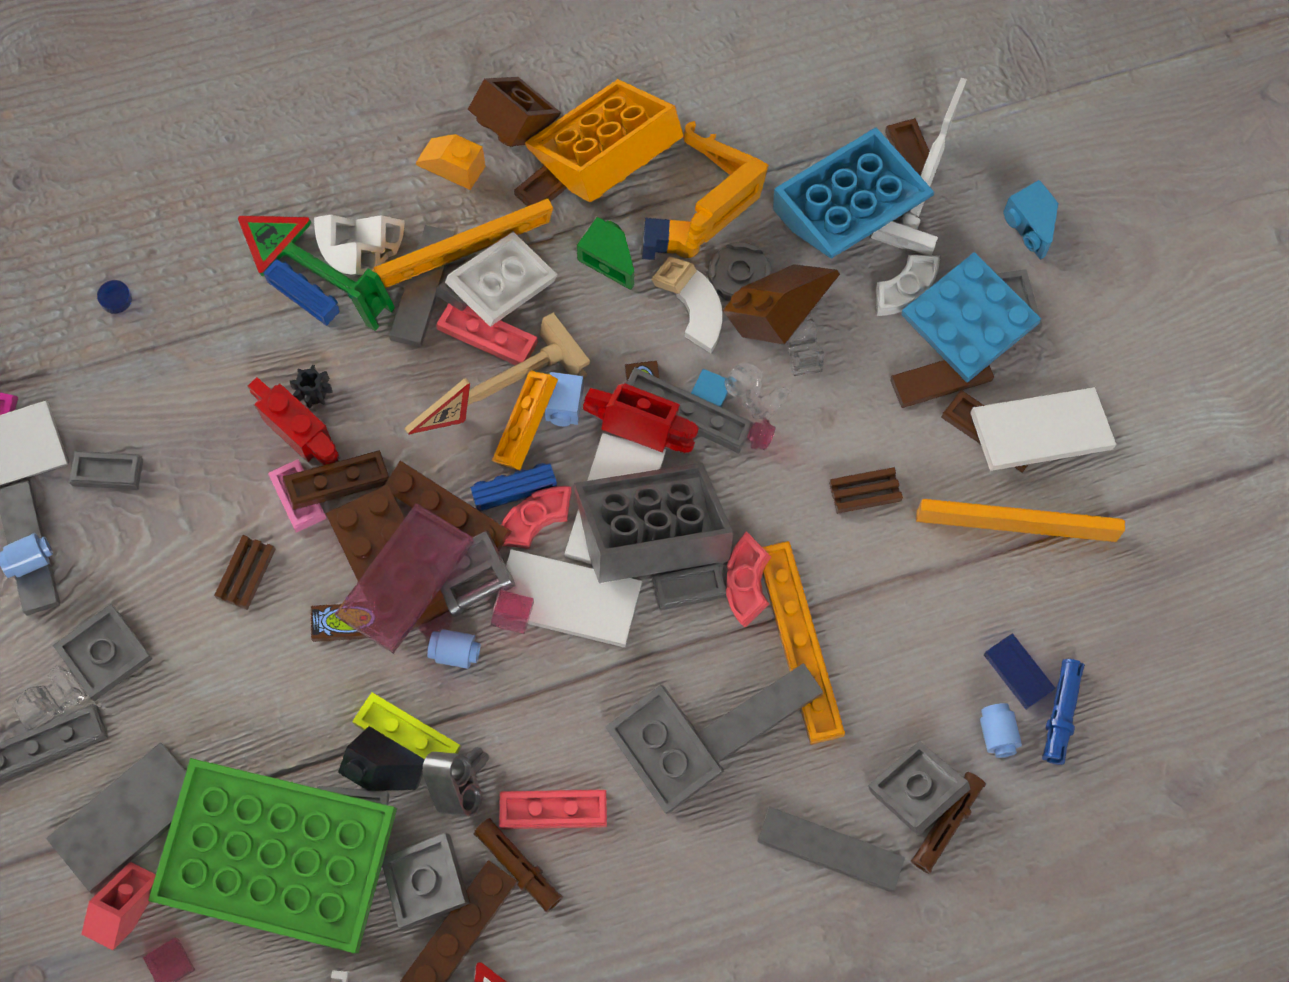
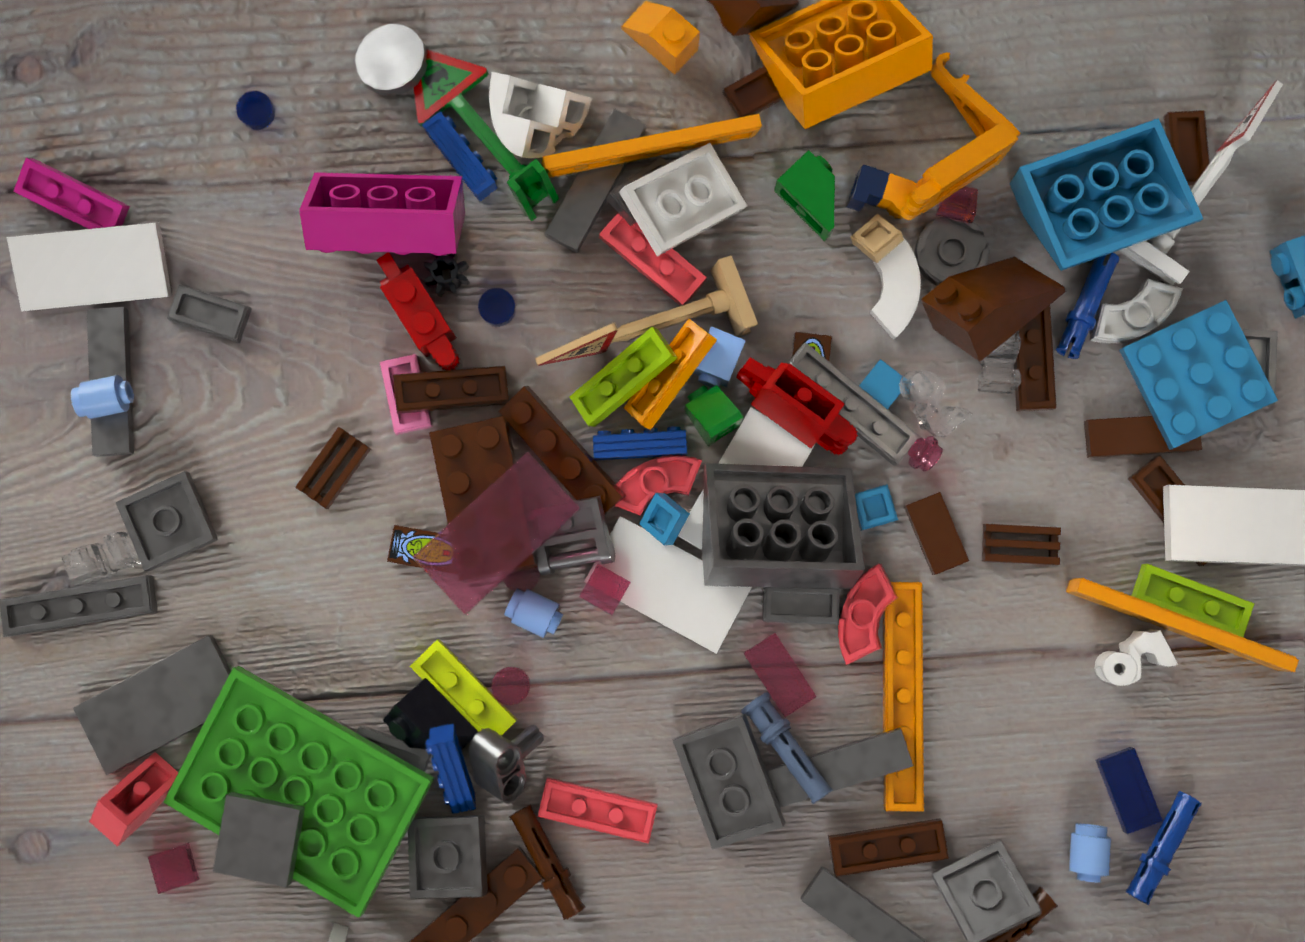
camera: 15 degrees right, 15 degrees up
none -> flat silver tile [213,792,305,888]
none -> dark pink brick [299,172,465,256]
none -> tile [355,24,428,96]
none -> blue piece [426,724,476,814]
none -> clear blue tile [478,288,516,327]
none -> clear pink tile [491,666,530,705]
none -> lime plate [569,327,678,427]
none -> dark azure plate [639,493,690,545]
none -> green slope [684,385,744,447]
none -> sand blue pin [741,692,833,804]
none -> clear pink tile [743,633,816,717]
none -> reddish brown tile [828,818,949,877]
none -> dark azure tile [855,484,898,531]
none -> reddish brown tile [903,492,969,575]
none -> clear pink tile [936,186,978,224]
none -> reddish brown tile [1012,305,1057,411]
none -> blue pin [1056,253,1120,359]
none -> white leg [1094,629,1178,686]
none -> lime plate [1131,564,1255,637]

